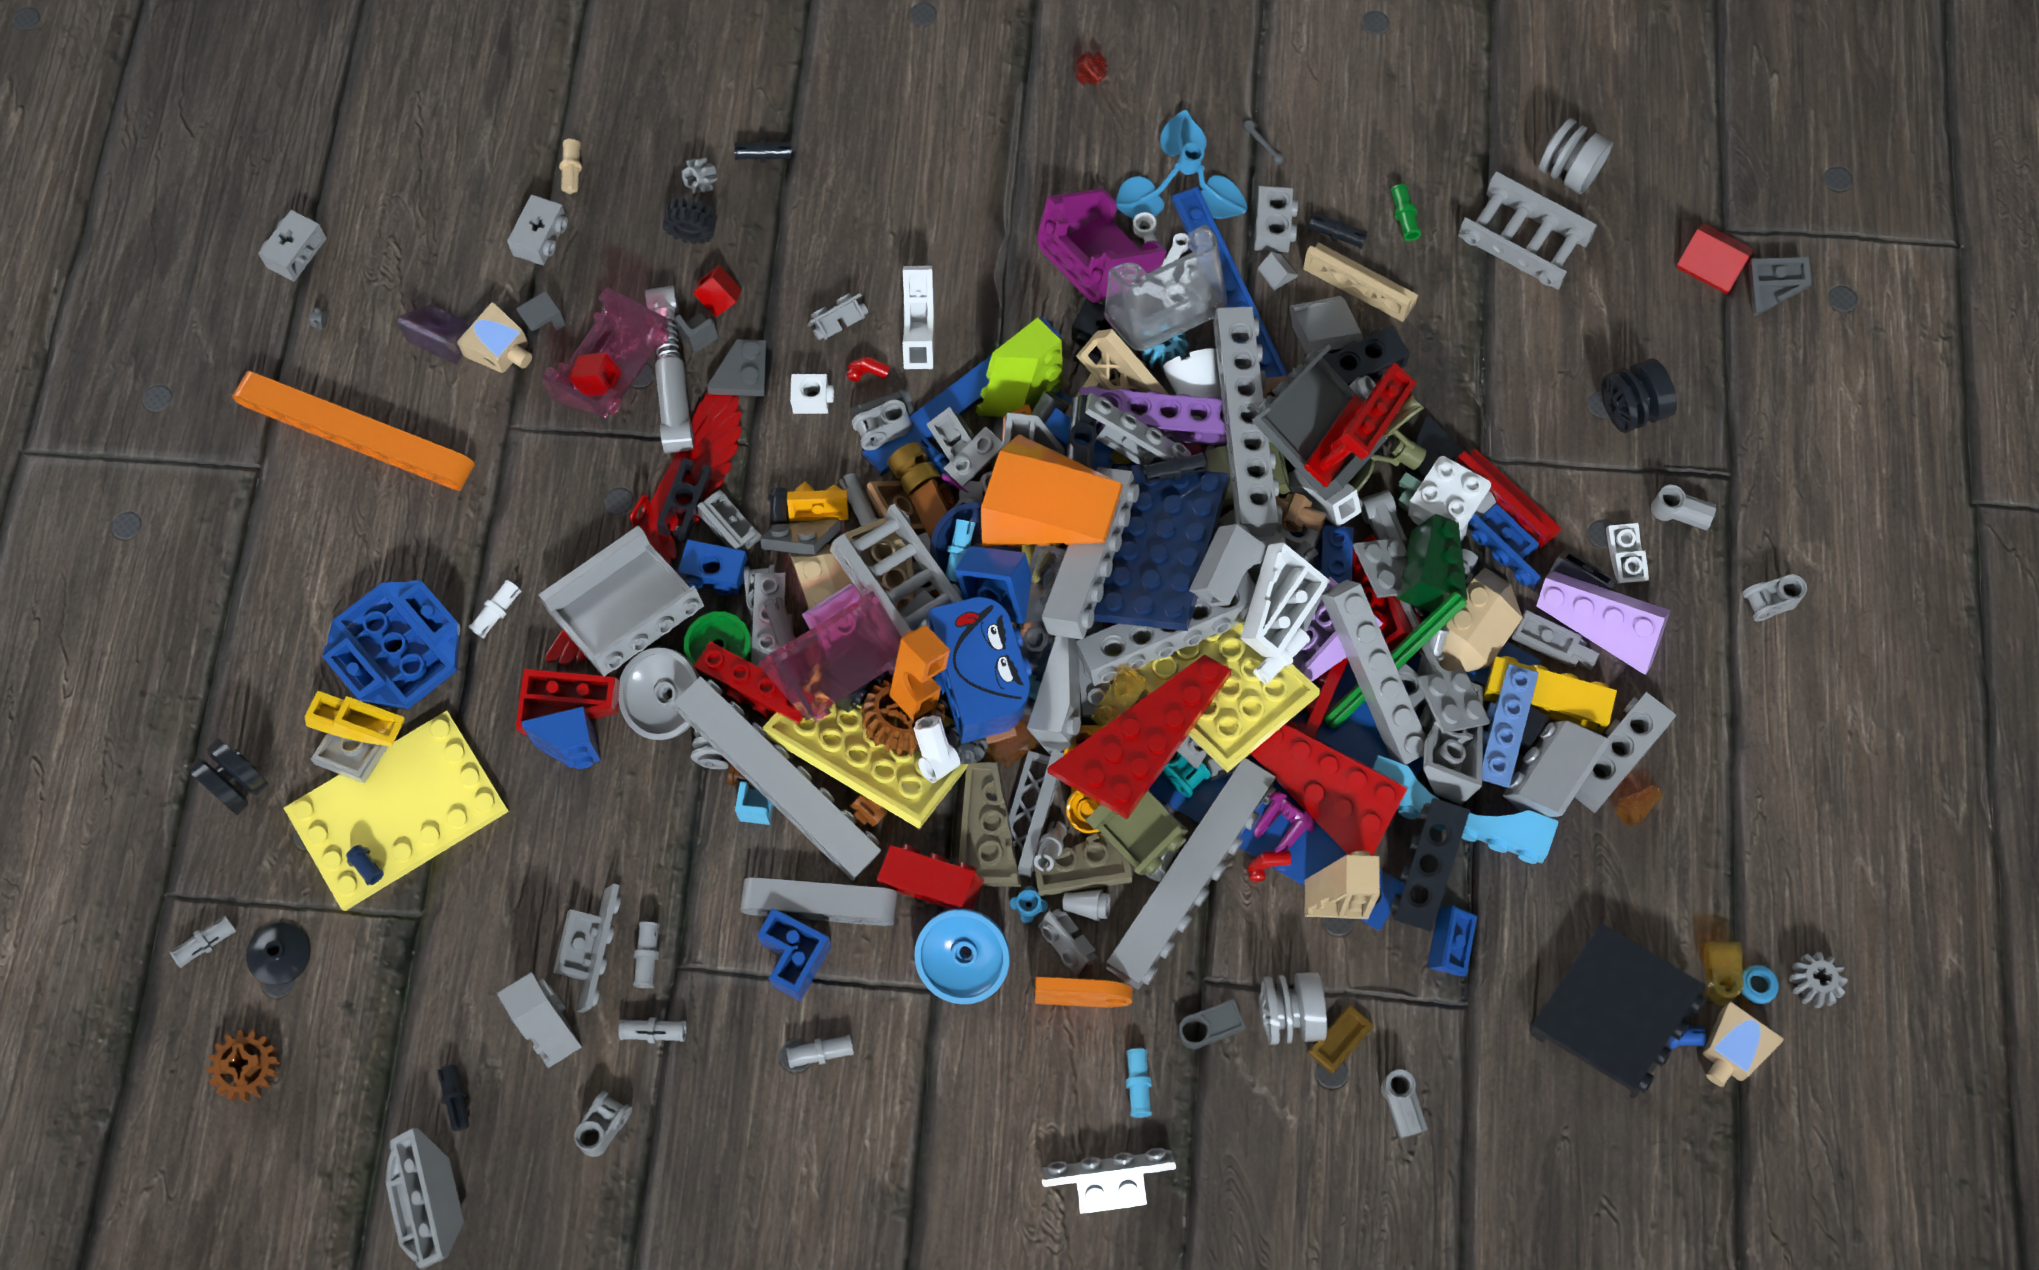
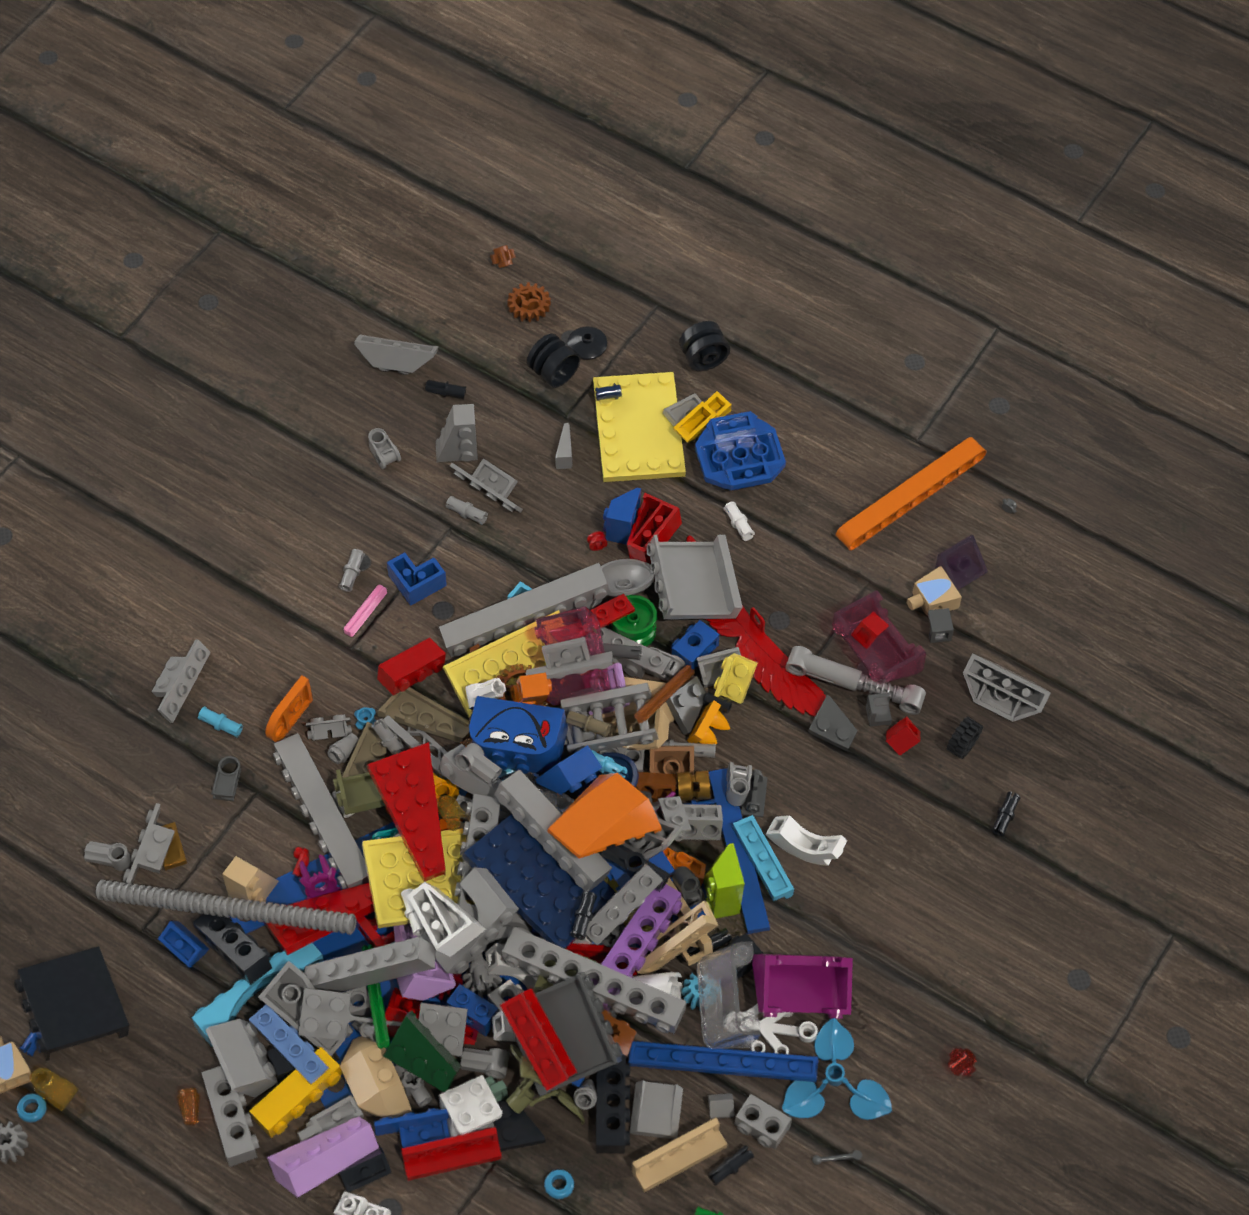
camera: 115 degrees right, 10 degrees down
light grey pin [169,915,237,968] -> none
light grey brick [258,210,327,282] -> none
light grey brick [507,195,568,266] -> none
tan axle [559,139,582,194] -> none
light grey pin [619,1018,687,1043] -> none
black piece [657,458,712,543] -> none
light grey gear [682,157,717,194] -> none
light grey beam [740,877,897,926] -> none
white brick [790,374,834,414] -> none
light grey hinge [807,293,868,340] -> none
red arm [846,356,890,382] -> none
dark azure dish [915,909,1010,1004] -> none
light grey wheel [1259,971,1327,1045] -> none
medium nougat axle [1275,493,1327,533] -> none
none -> light grey piece [96,880,356,935]
none -> light grey bracket [123,803,175,885]
none -> bright pink axle [343,585,387,637]
none -> light grey piece [455,743,503,785]
none -> dark orange gear [490,245,516,268]
none -> light grey bracket [526,637,613,679]
none -> black wheel [527,333,581,388]
none -> dark azure piece [544,1170,574,1199]
none -> light grey slope [555,423,572,469]
none -> dark tan axle [566,711,611,737]
none -> red bush [587,531,608,551]
none -> dark orange axle [634,665,694,723]
none -> light yellow bracket [714,653,758,704]
none -> medium azure hinge [732,815,794,901]
none -> light grey wedge [963,653,1051,722]

